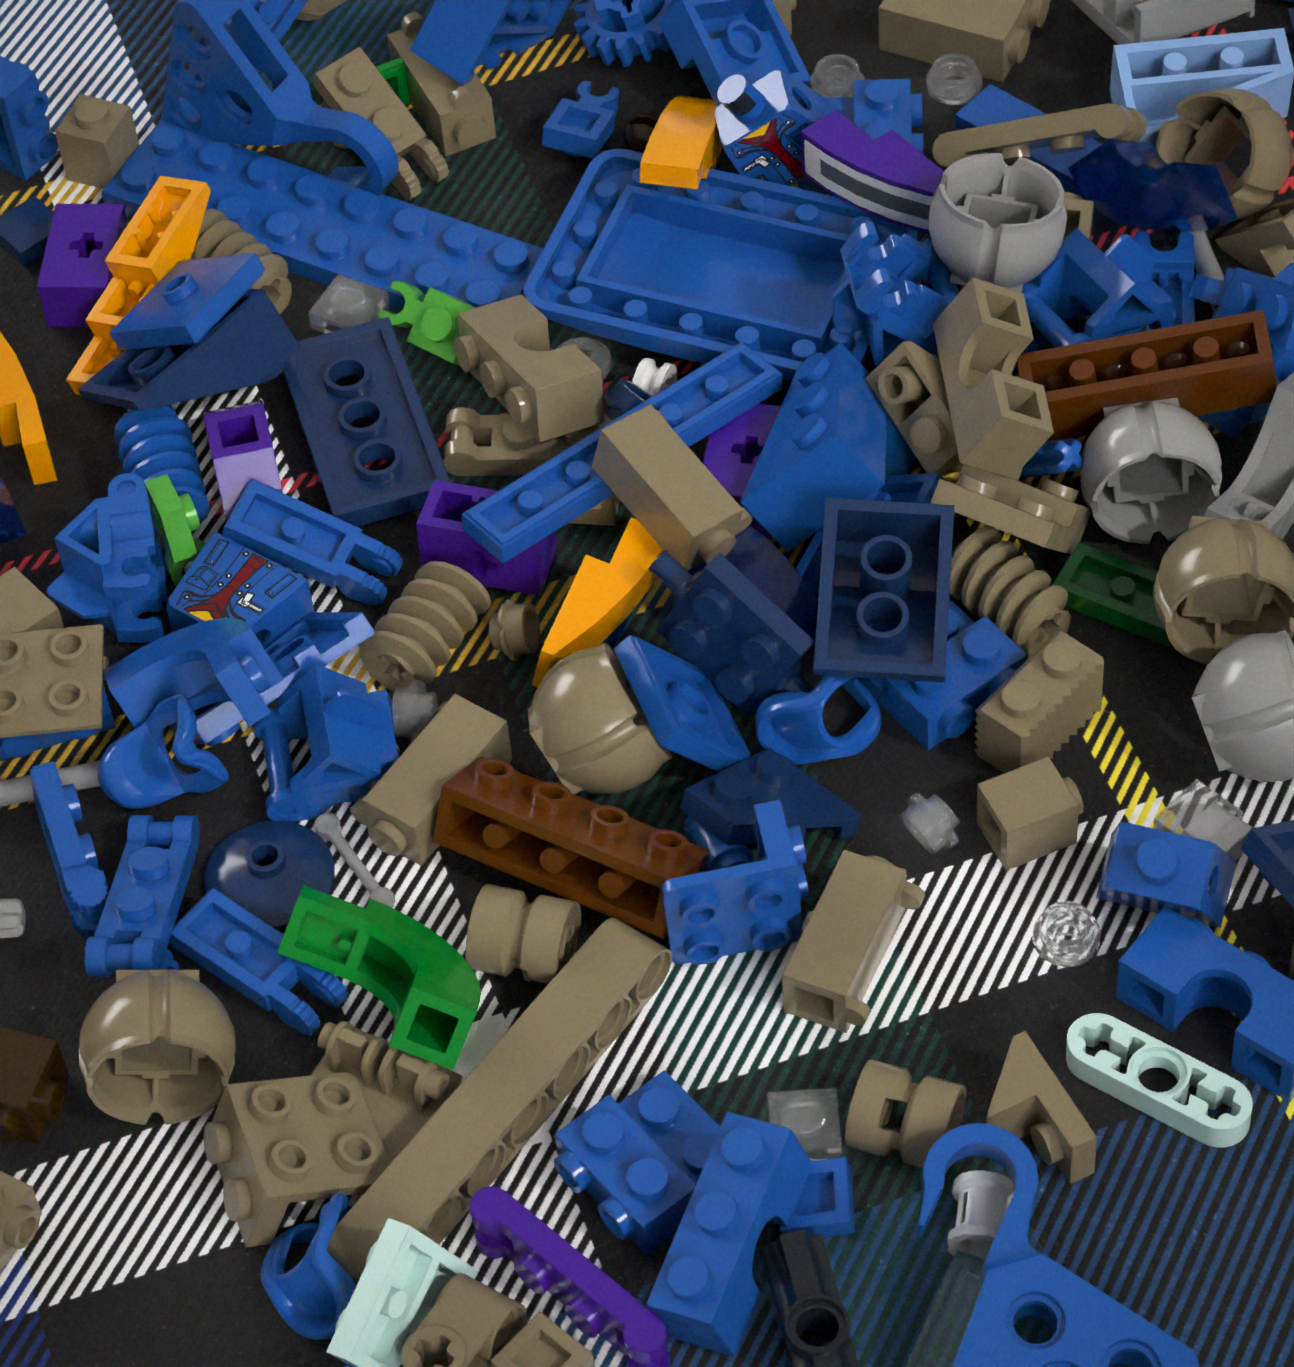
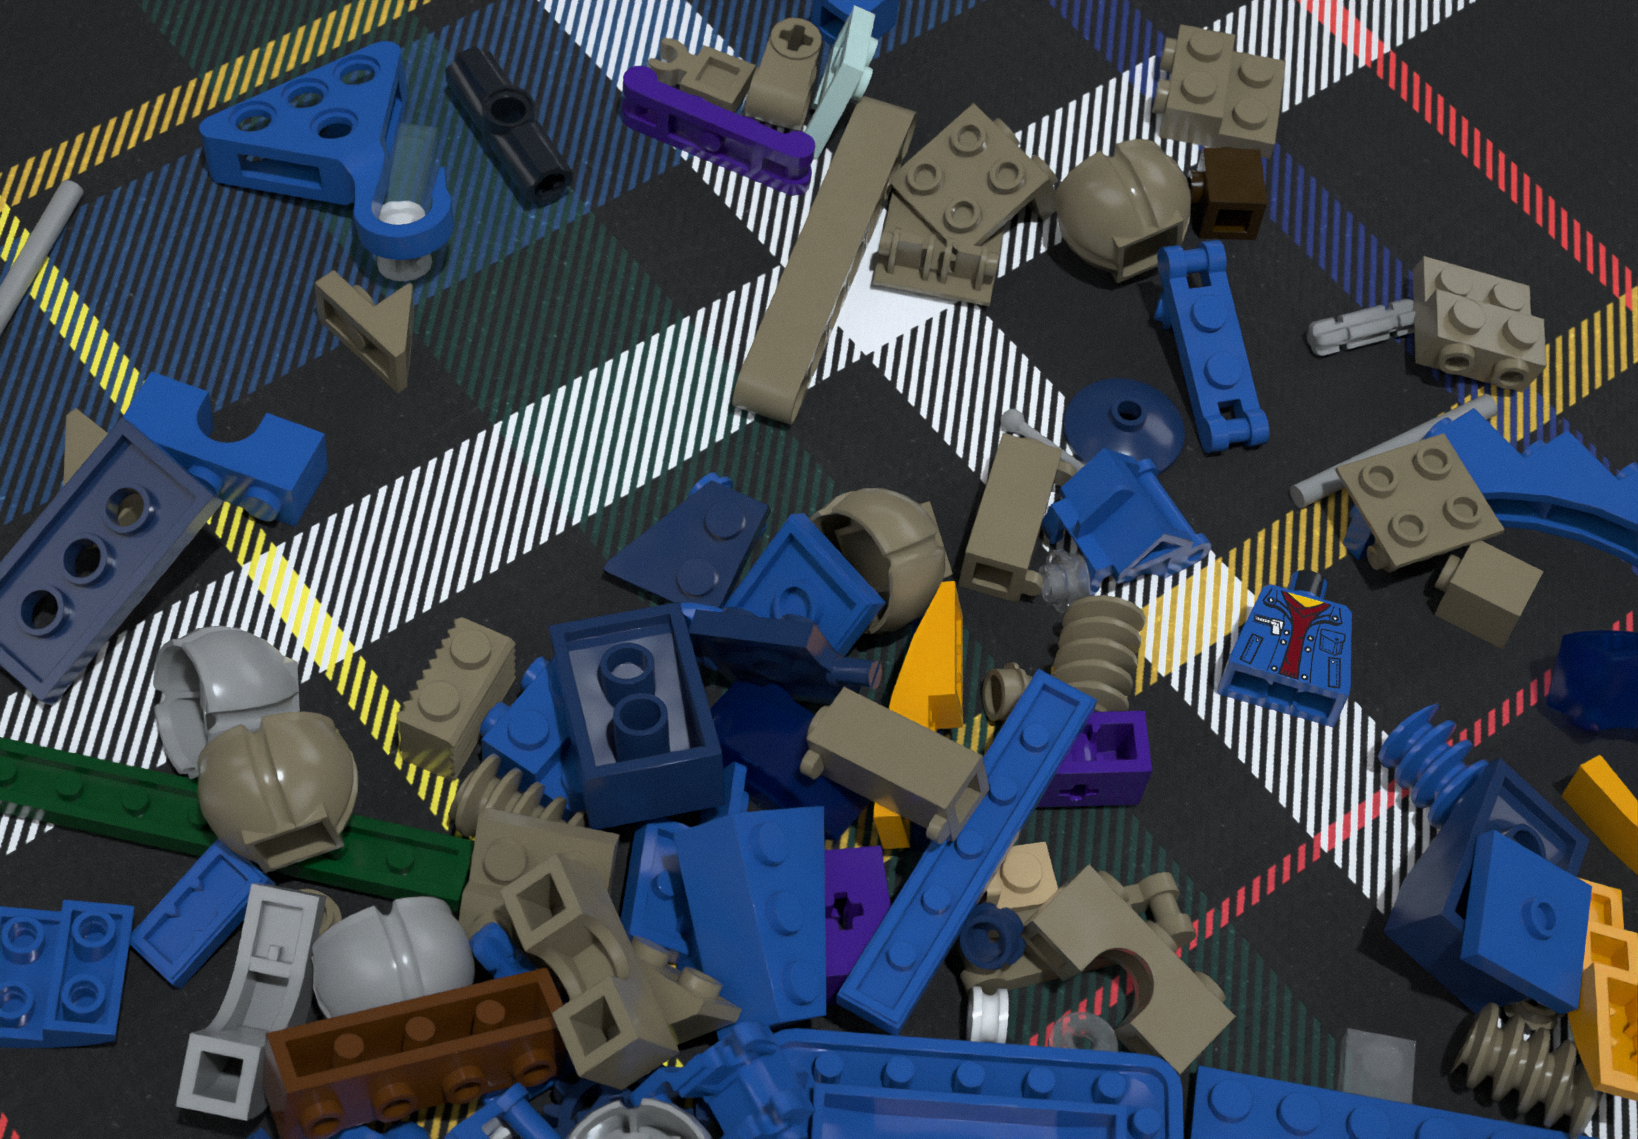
camera: 150 degrees right, 5 degrees up
blue hinge [30,761,109,938] -> none
blue piece [47,473,168,643] -> none
blue piece [97,695,229,809] -> none
blue arch [103,618,283,728] -> none
bright green plate [145,474,205,586] -> none
blue wing [169,612,375,746] -> none
blue hinge [169,888,349,1037] -> none
dark purple slope [203,400,283,522] -> none
blue hinge [223,480,403,607] -> none
blue piece [260,1191,357,1340] -> none
green arch [277,885,481,1070] -> none
dark blue plate [282,317,450,527] -> none
bright green plate [378,281,477,365] -> none
reddish brown brick [432,756,710,939] -> none
dark tan wheel [466,884,581,985] -> none
blue plate [554,1070,720,1255] -> none
blue arch [646,1112,813,1357] -> none
blue bracket [661,800,809,965] -> none
clear plate [767,1088,842,1161] -> none
blue plate [780,1157,856,1237] -> none
dark tan brick [782,850,925,1033] -> none
dark tan wheel [845,1059,966,1169] -> none
clear plate [899,792,960,855] -> none
dark tan brick [977,756,1084,871] -> none
clear plate [1032,901,1100,967] -> none
light aqua beam [1066,1013,1253,1148] -> none
blue torso [1096,822,1236,928] -> none
clear piece [1153,779,1253,876] -> none

